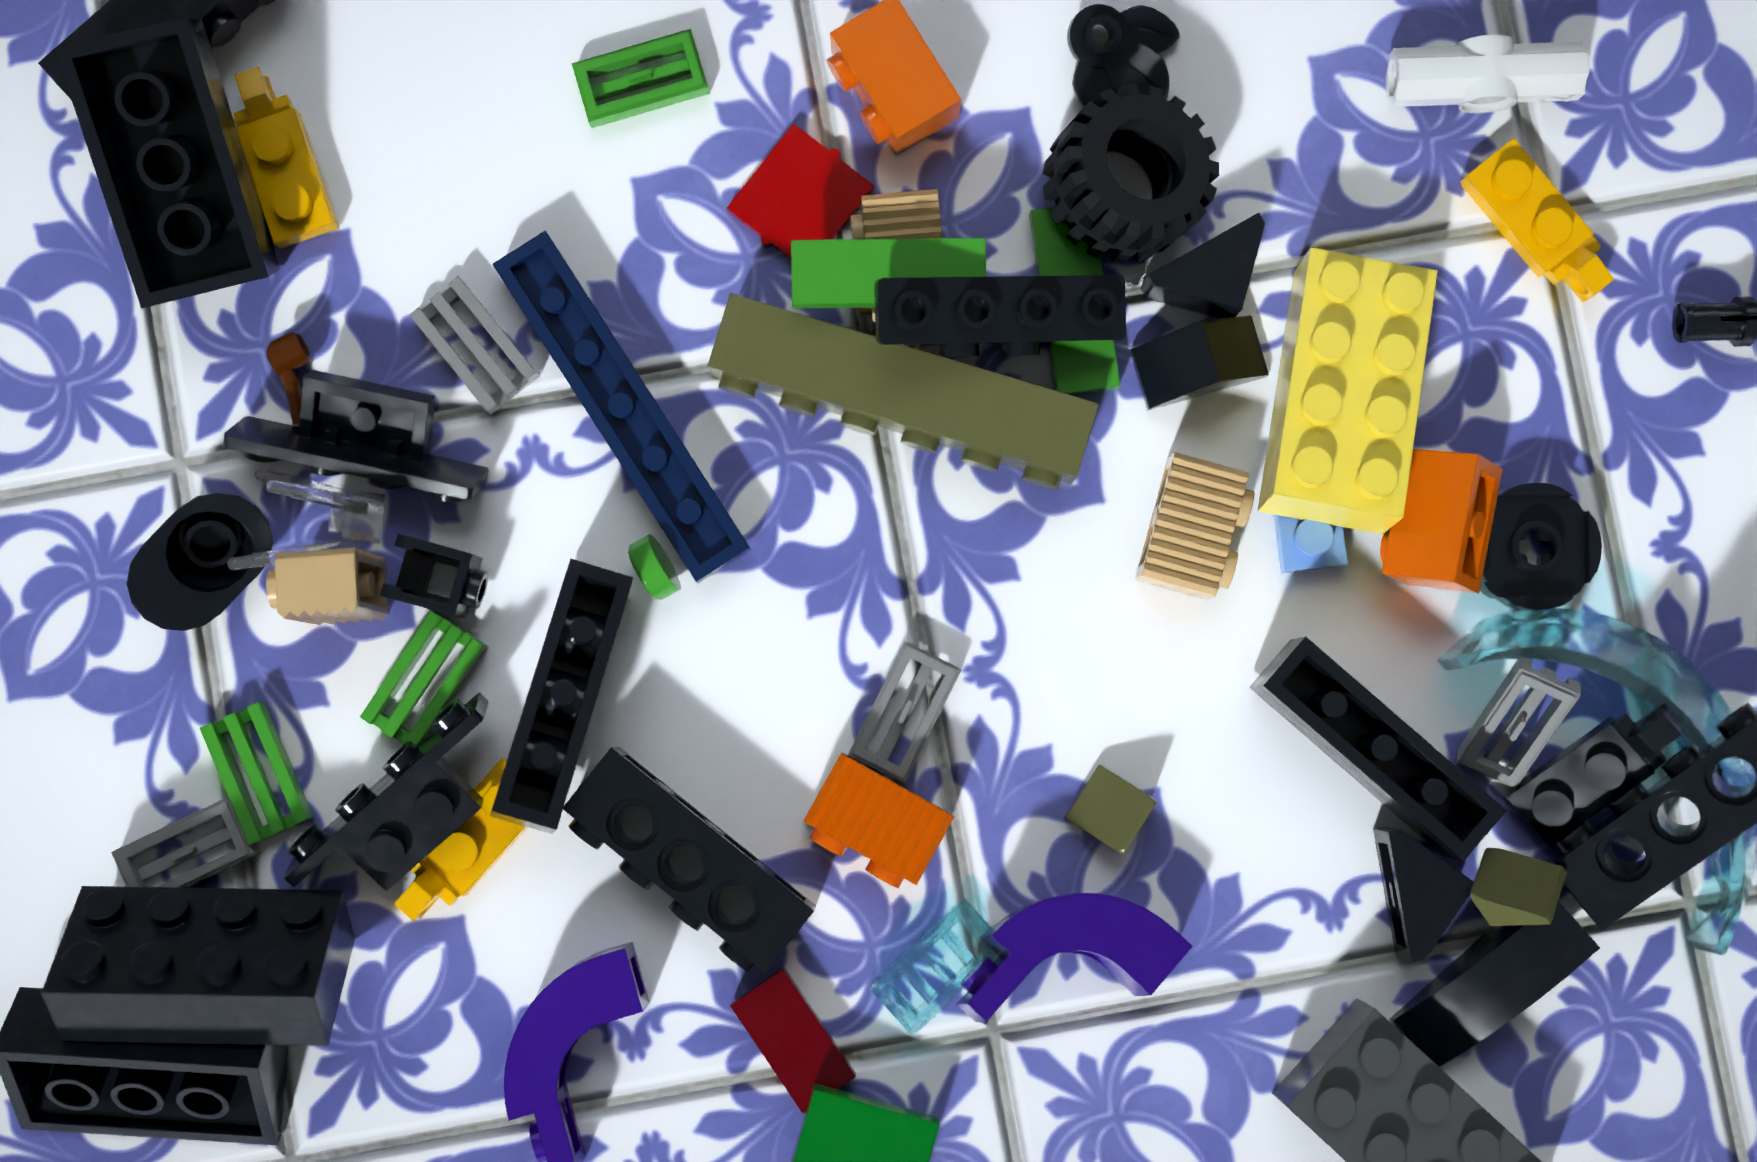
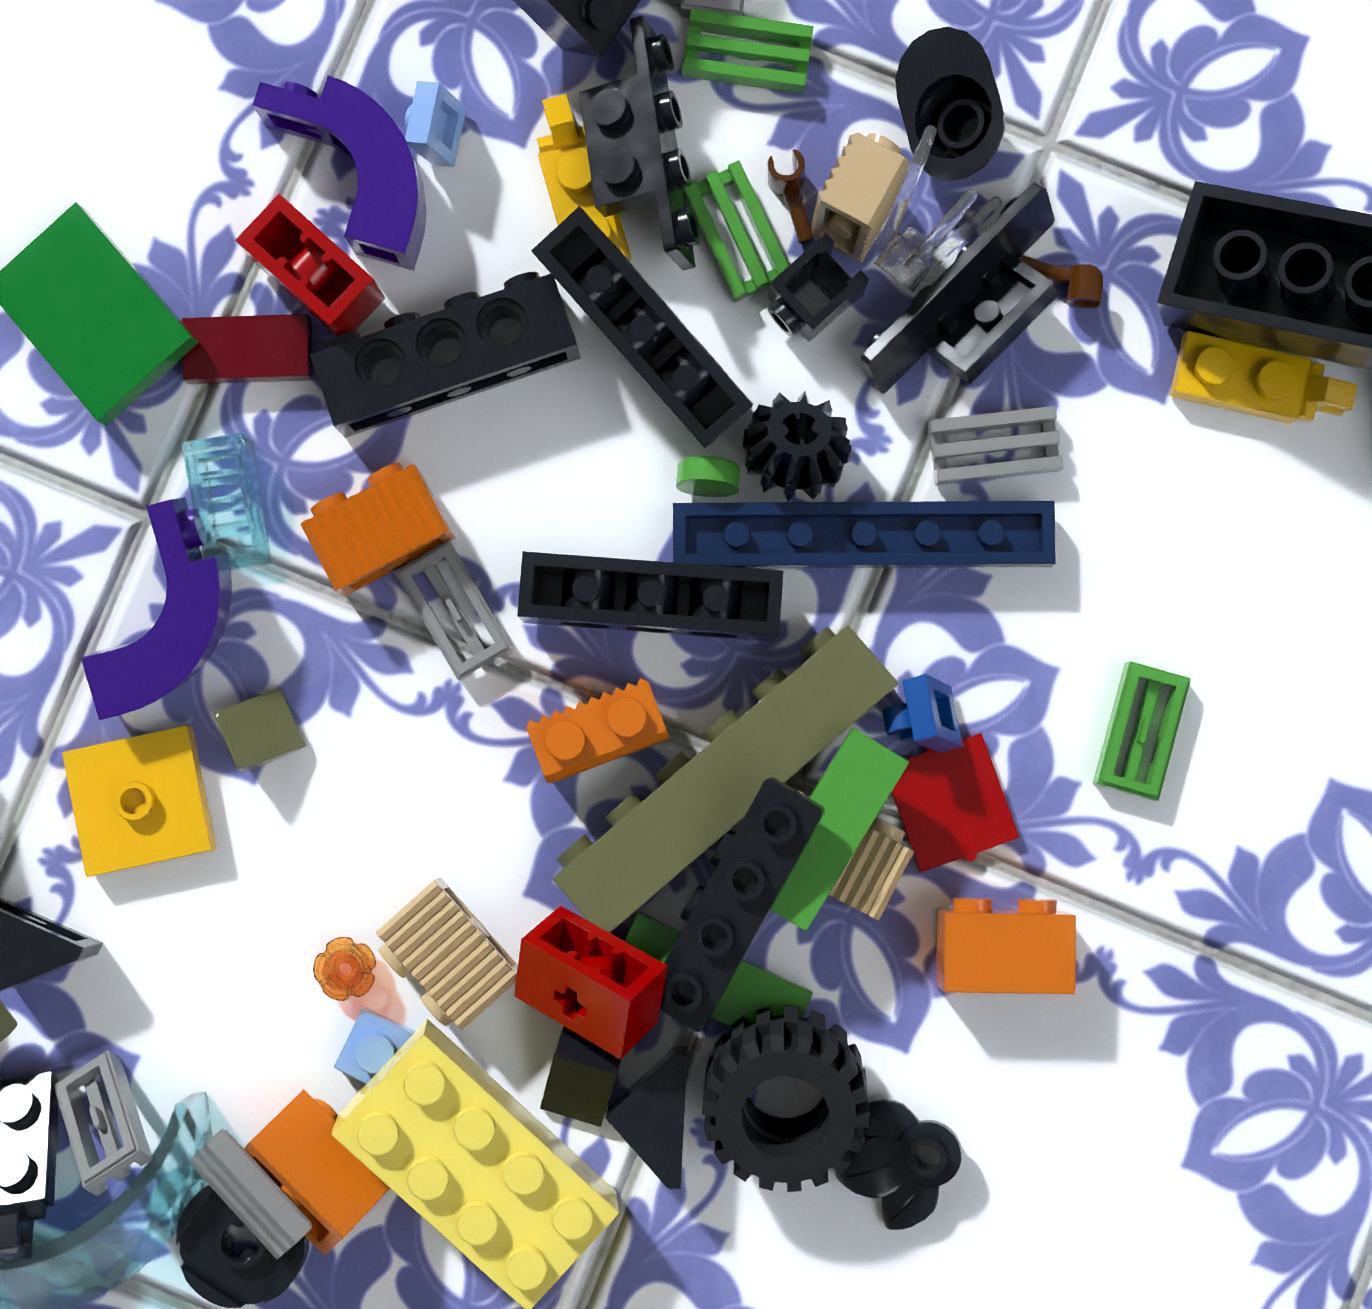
camera: 125 degrees right, 0 degrees up
black brick [1249,636,1507,861] -> none
none -> yellow plate [62,725,217,877]
none -> light grey tile [189,1128,312,1259]
none -> red brick [235,193,386,336]
none -> clear orange plate [313,937,377,1001]
none -> light blue plate [405,81,467,167]
none -> red brick [514,905,668,1060]
none -> black brick [517,551,784,642]
none -> orange brick [526,678,670,783]
none -> black gear [742,391,851,502]
none -> reddish brown hand [767,149,813,244]
none -> blue tile [882,674,963,753]

